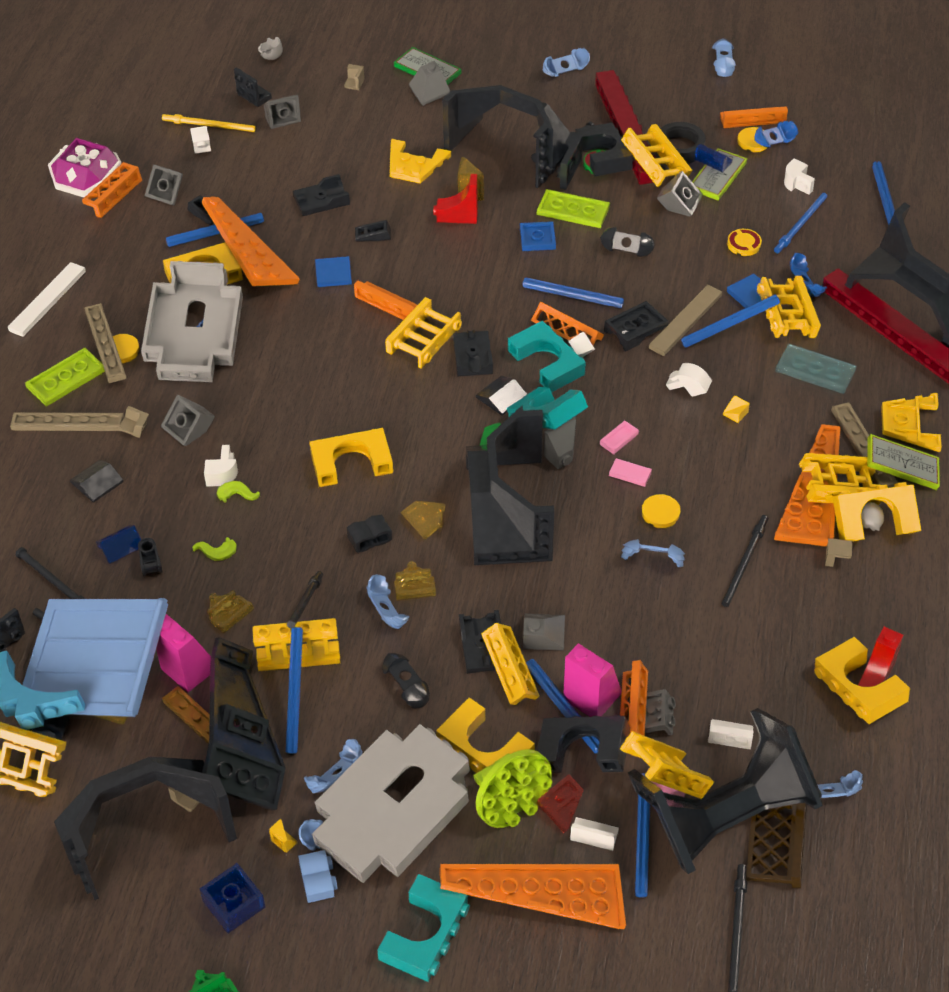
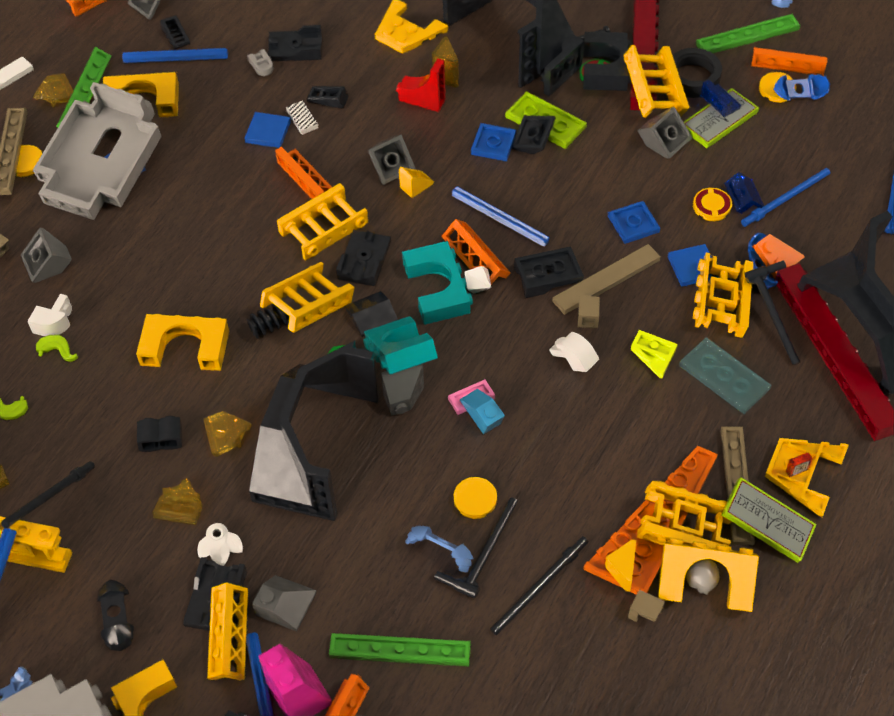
camera: 20 degrees right, 5 degrees up
orange wing [202,197,299,286] -> none
medium blue piece [366,574,409,629] -> none
black piece [600,227,655,257] -> none
bright pink tile [609,458,652,487] -> none
blue axle [681,294,780,348] -> none
yellow slope [723,396,750,423] -> none
white brick [784,159,815,194] -> none
none -> clear yellow slope [33,73,73,107]
none -> bright green tile [56,47,111,127]
none -> white plate [197,523,243,566]
none -> black piece [246,304,290,339]
none -> light grey plate [247,49,273,76]
none -> yellow fence [260,262,354,333]
none -> white tile [286,100,318,135]
none -> bright green tile [329,633,471,666]
none -> dark grey slope [368,135,416,185]
none -> yellow slope [399,167,434,198]
none -> black bar [434,497,518,599]
none -> dark azure slope [460,389,505,434]
none -> black slope [512,116,556,155]
none -> dark tan panel [578,296,600,328]
none -> yellow slope [605,540,636,592]
none -> blue tile [608,201,660,244]
none -> neon yellow wing [631,330,678,378]
none -> bright green tile [696,14,800,53]
none -> clear blue panel [724,172,764,214]
none -> black bar [744,260,800,365]
none -> orange wing [752,234,805,278]
none -> clear red tile [786,453,813,477]

